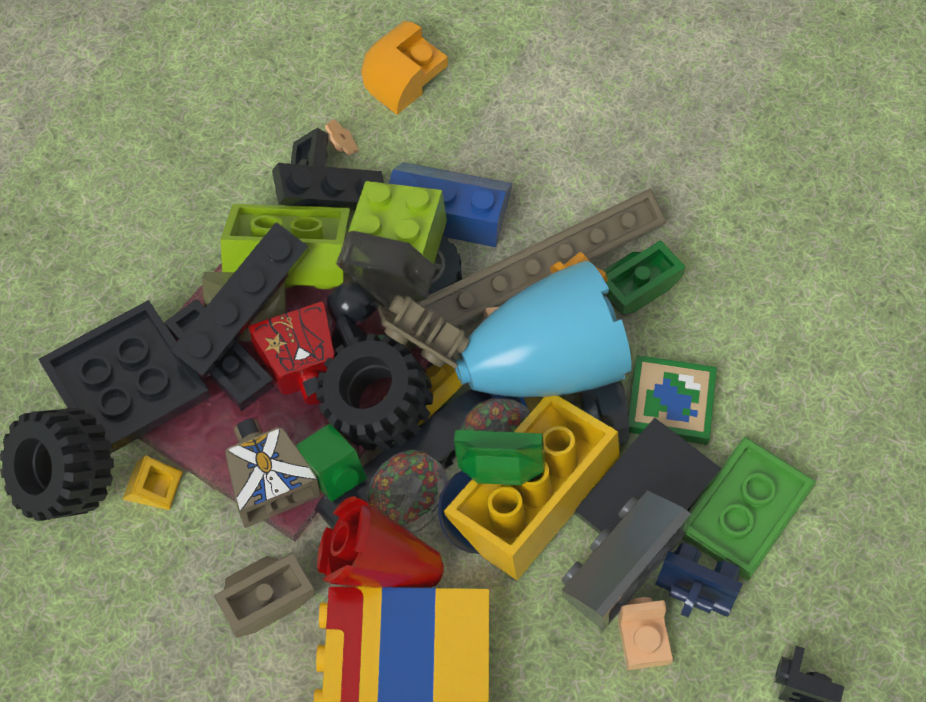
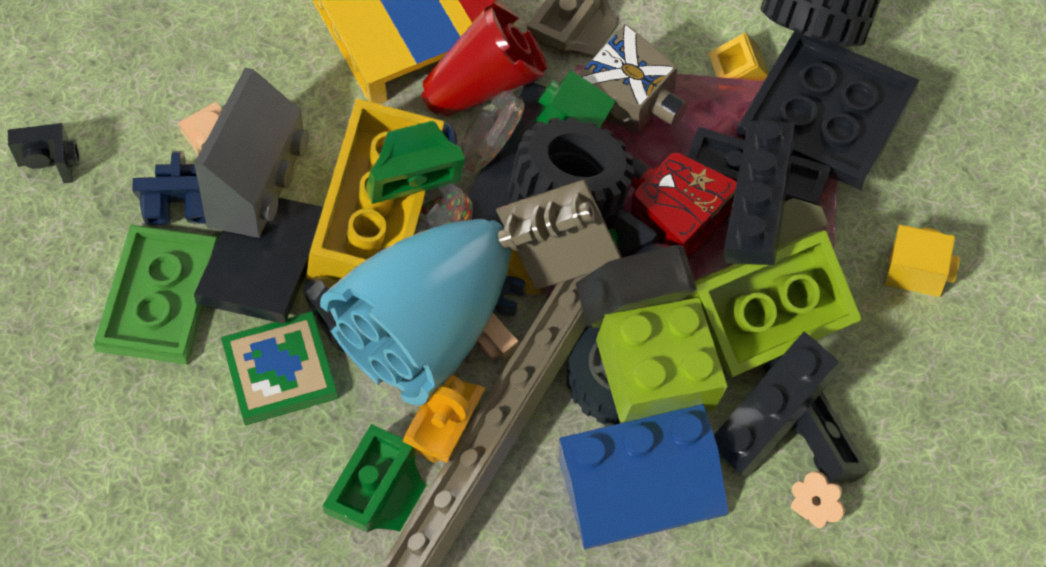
camera: 155 degrees right, 0 degrees up
none -> yellow brick [885,224,960,297]

